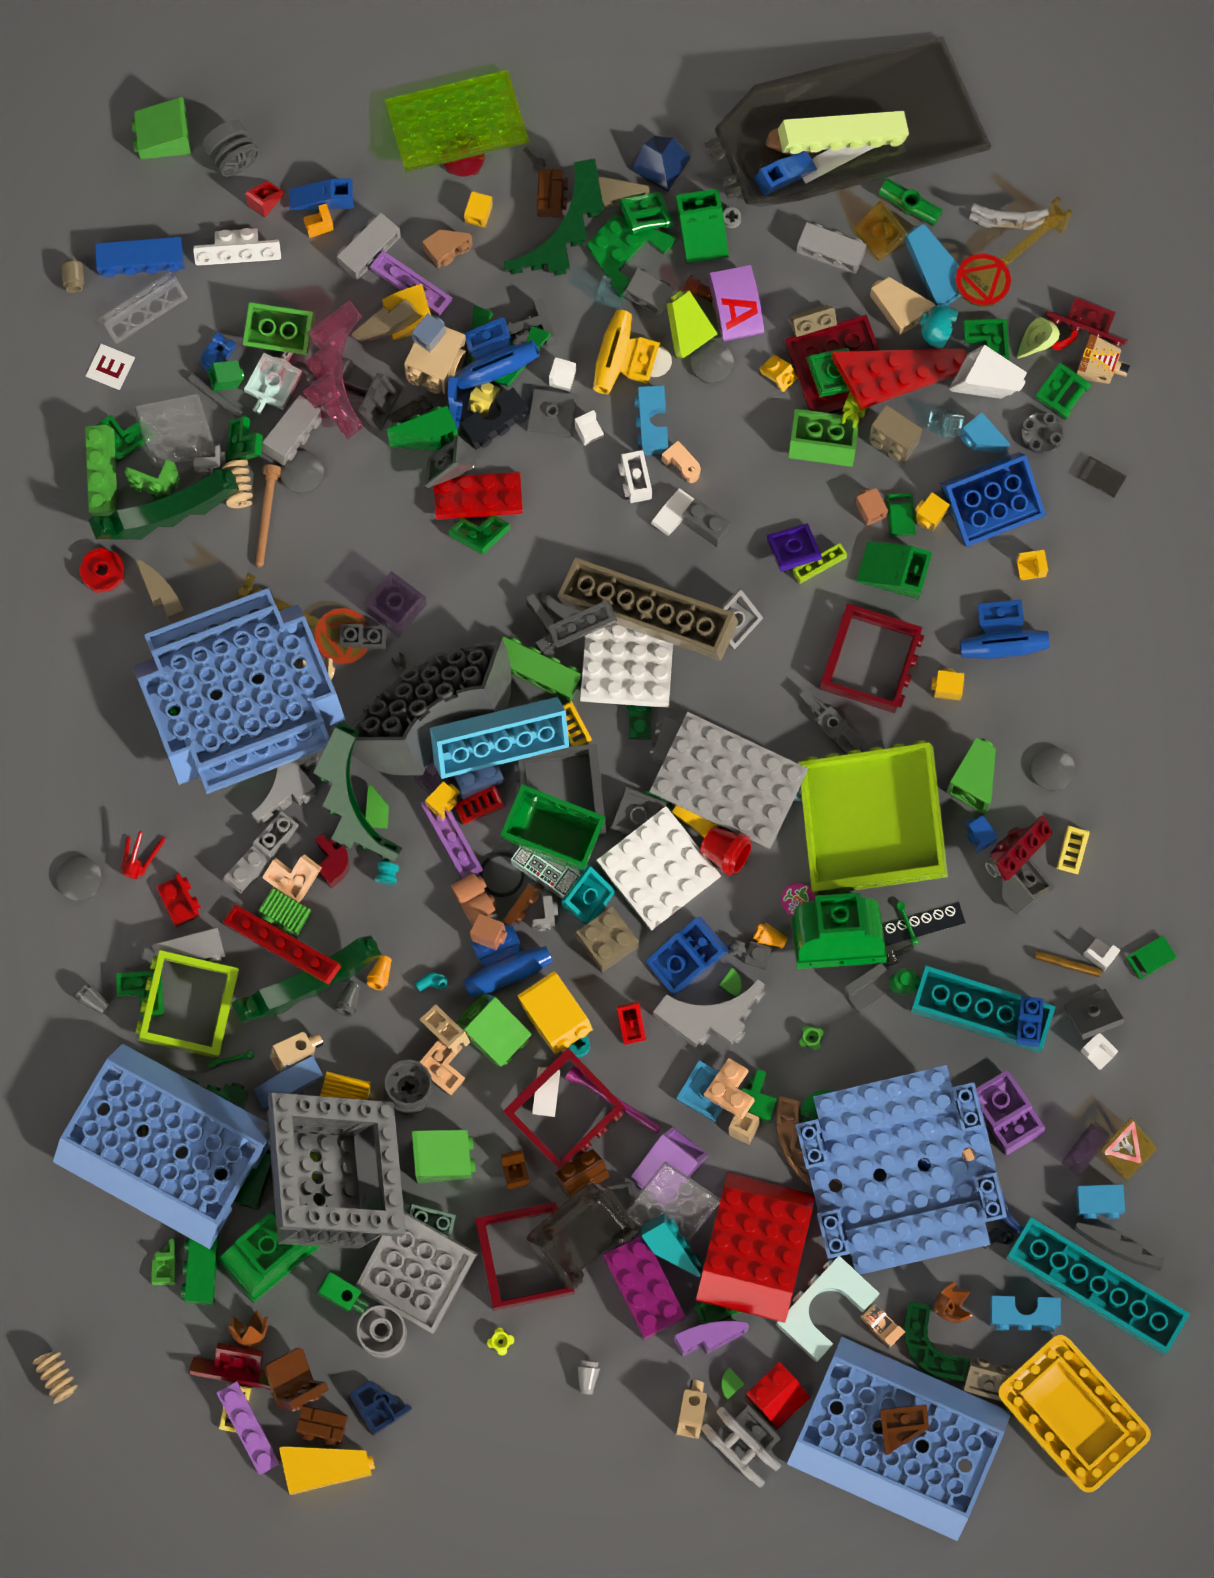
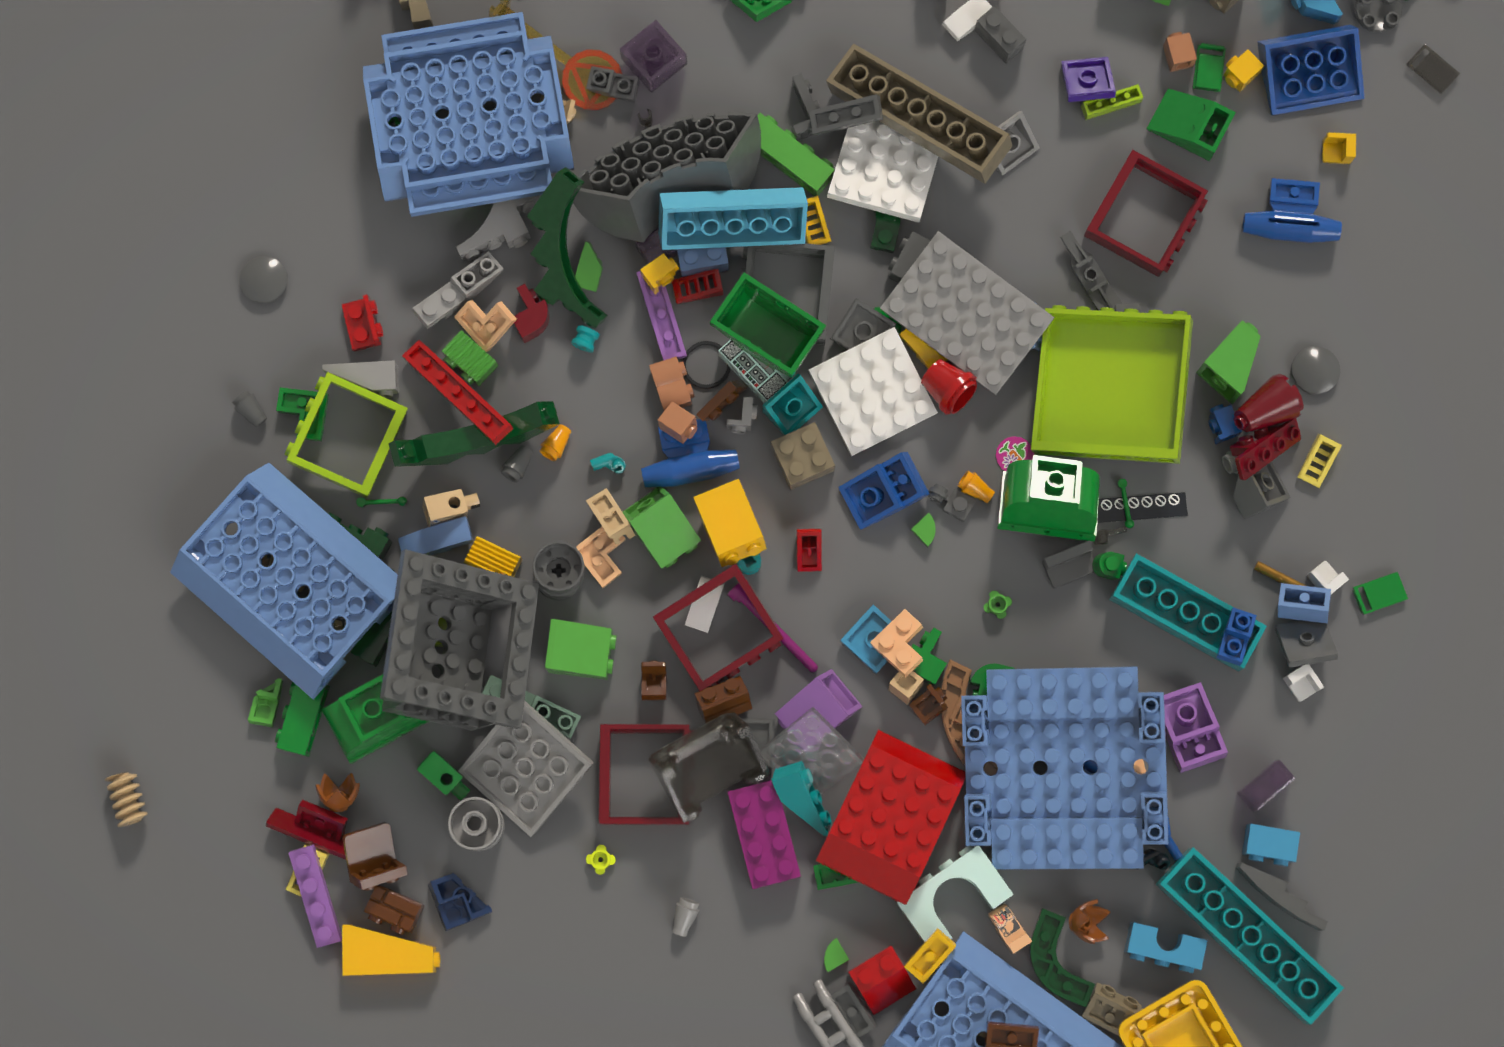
camera: 15 degrees right, 5 degrees up
red plant [120,831,166,880] -> none
light grey arch [653,980,765,1048] -> none
medium lavender slope [674,1321,749,1357] -> none
tan torso [676,1380,707,1439] -> none
yellow brick [931,668,965,701] -> none
clear yellow piece [1100,1118,1158,1181] -> none
none -> yellow plate [904,928,957,984]
none -> reddish brown bracket [909,684,948,725]
none -> dark red cone [1234,374,1304,432]
none -> medium blue brick [1278,583,1331,624]

